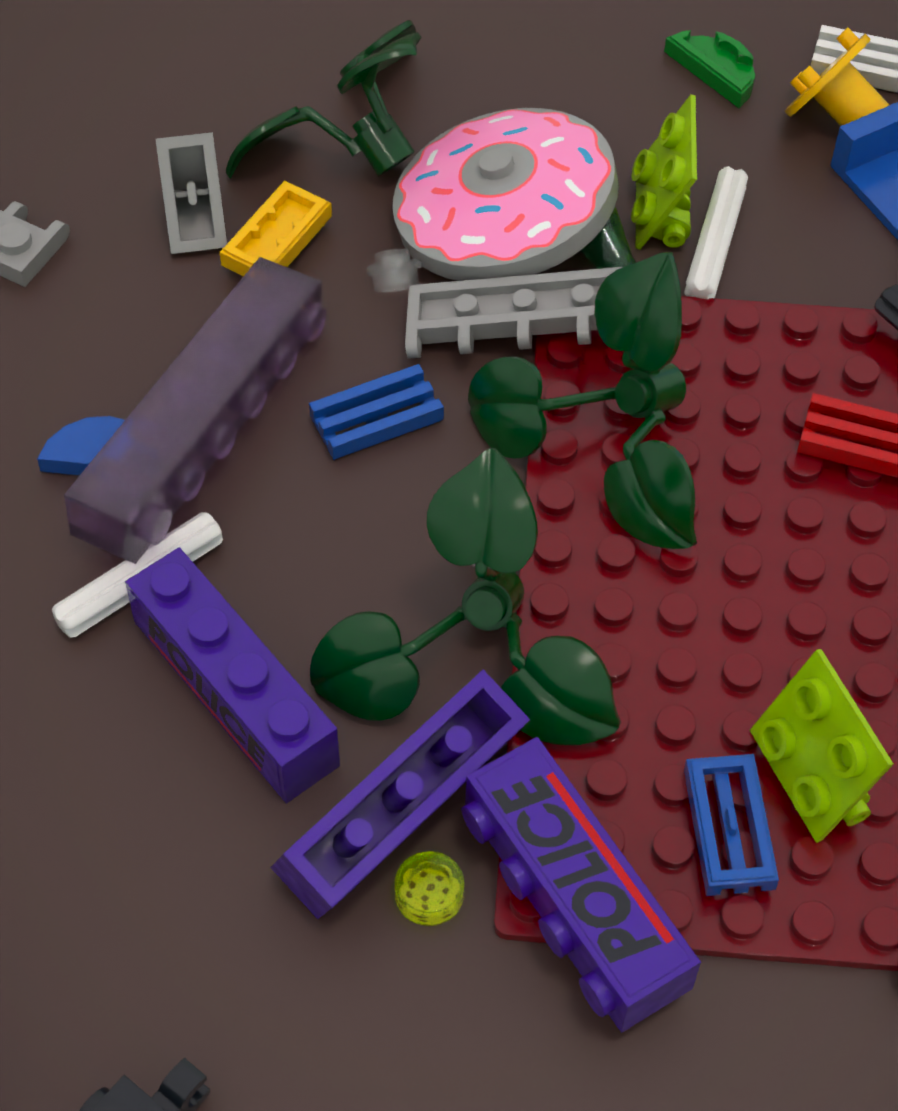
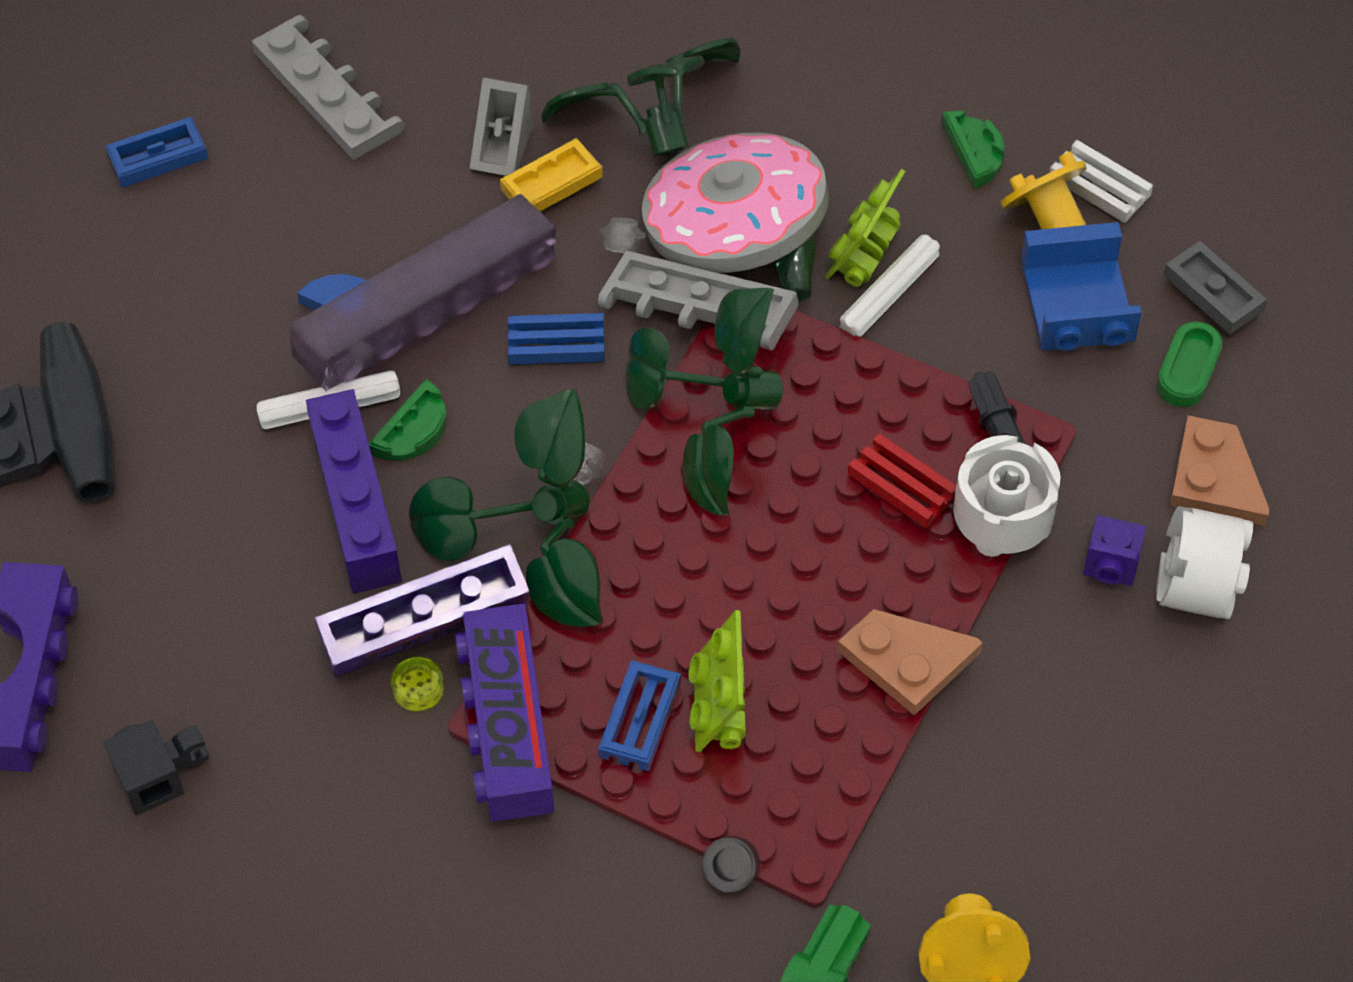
camera: 25 degrees right, 0 degrees up
none -> green tile [368,378,447,461]

